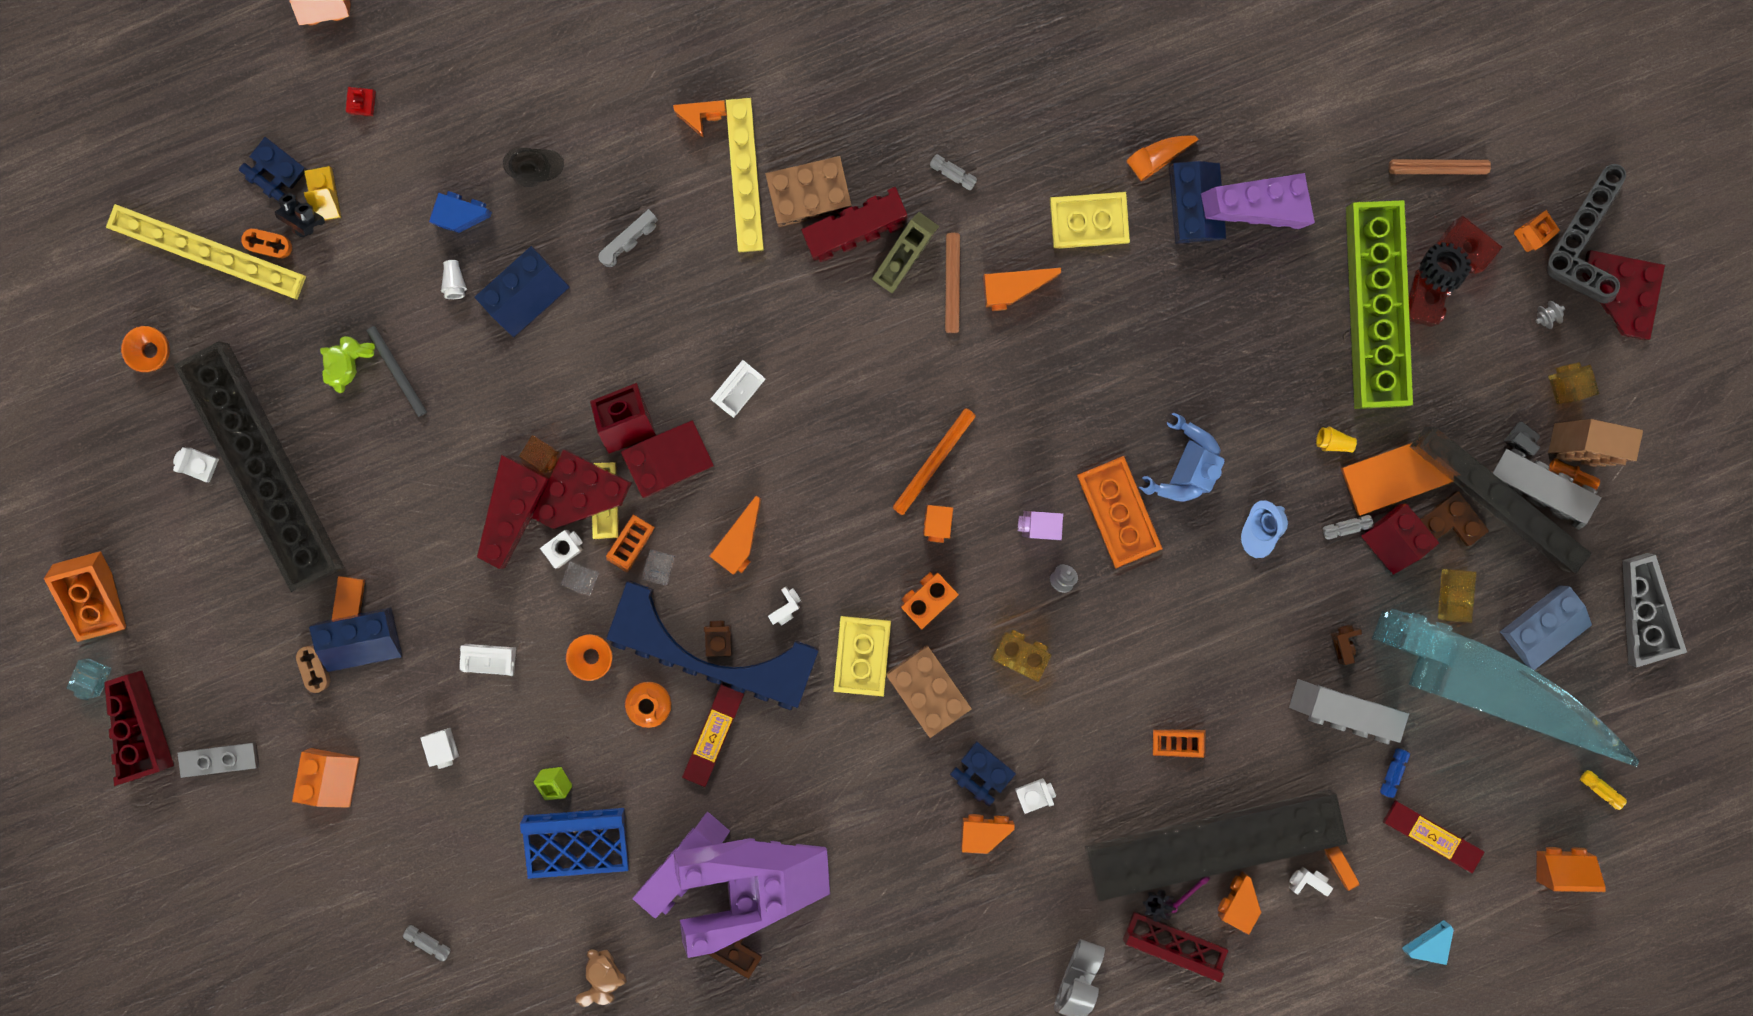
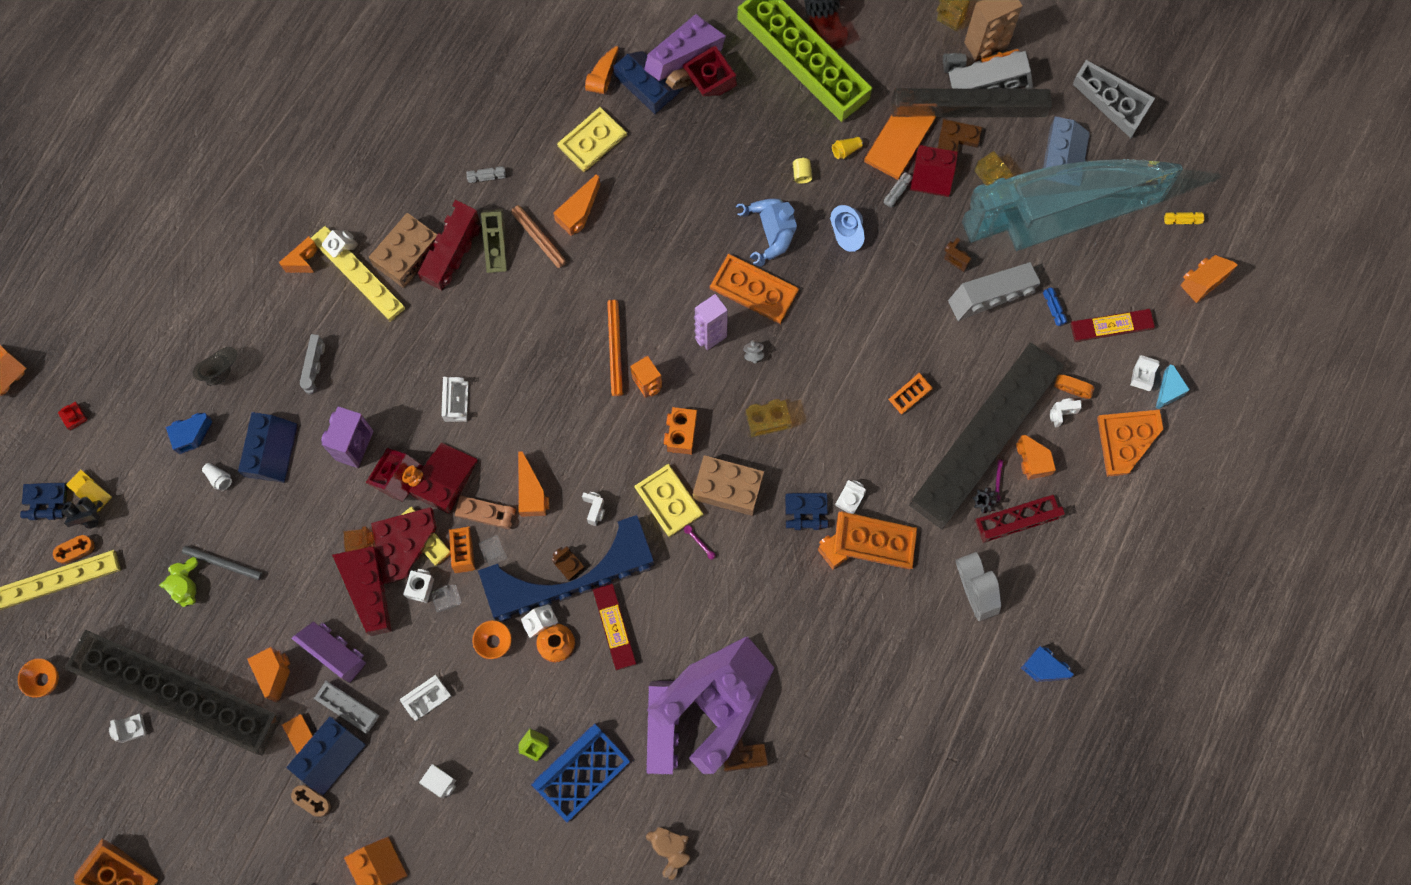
camera: 40 degrees left, 15 degrees down
none -> orange slope [247,647,290,702]
none -> medium lavender slope [292,622,366,683]
none -> light grey plate [314,681,379,734]
none -> medium lavender brick [321,407,373,468]
none -> white bracket [322,230,358,258]
none -> orange bush [402,465,423,487]
none -> nougat plate [455,496,516,529]
none -> white bracket [521,605,558,638]
none -> medium nougat beam [666,68,693,90]
none -> dark red slope [682,45,737,96]
none -> magenta hinge [684,525,716,560]
none -> light yellow beam [793,158,812,184]
none -> orange tile [833,511,917,569]
none -> orange plate [1097,410,1163,477]
none -> white bracket [1130,355,1160,391]

